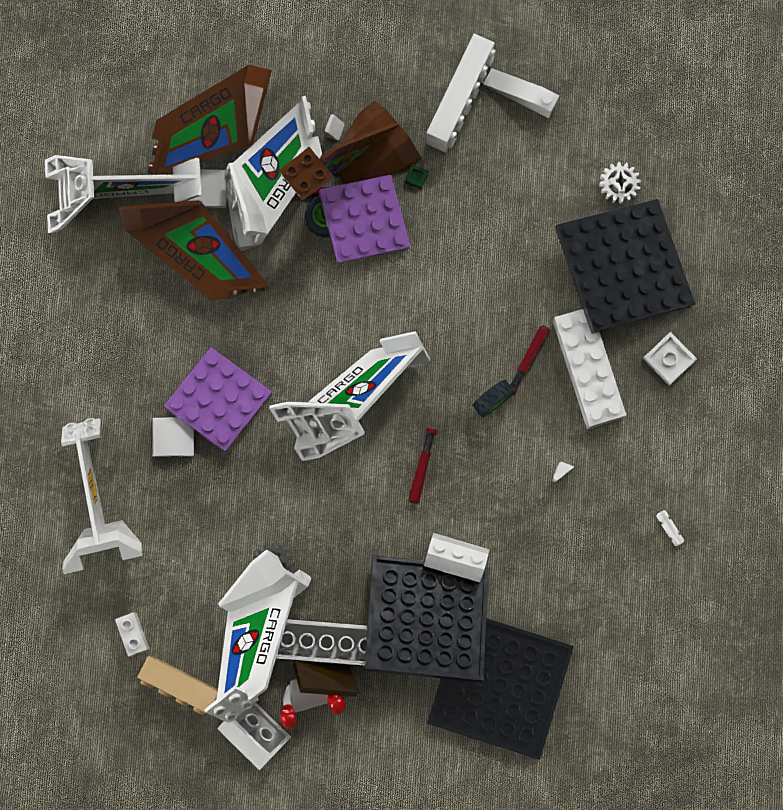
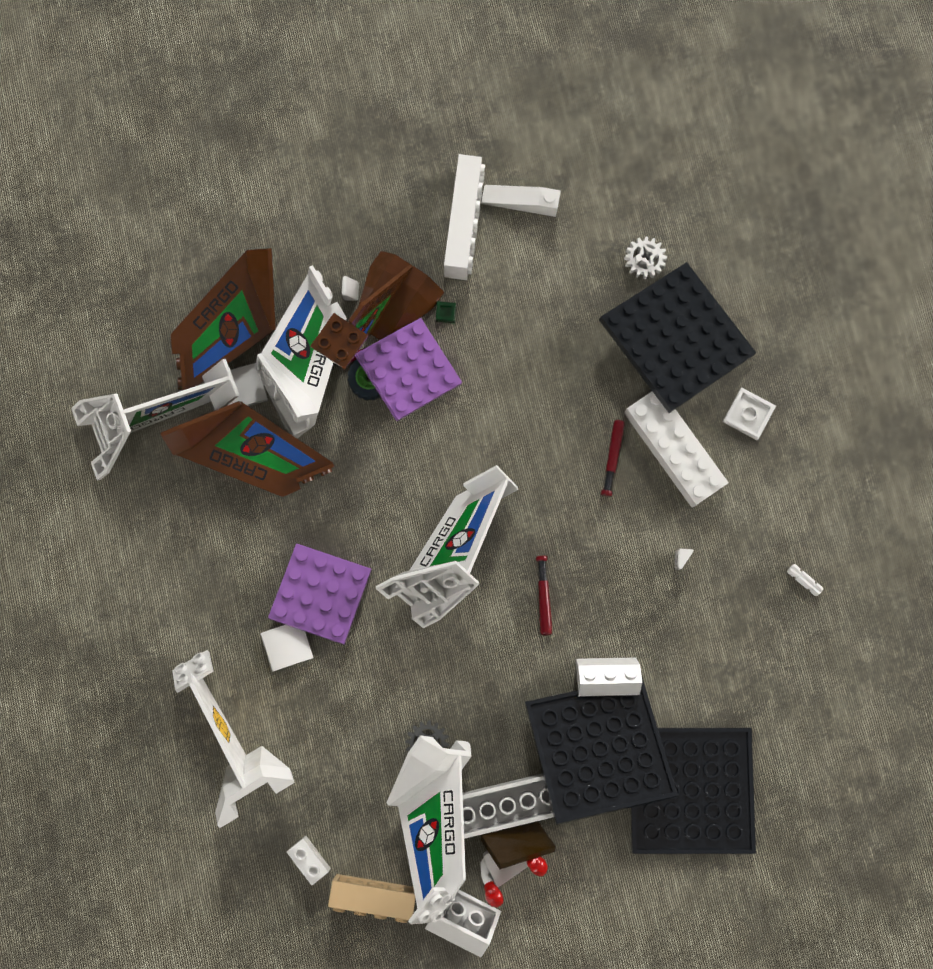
camera: 20 degrees left, 0 degrees up
black wheel [472,379,515,418] -> none

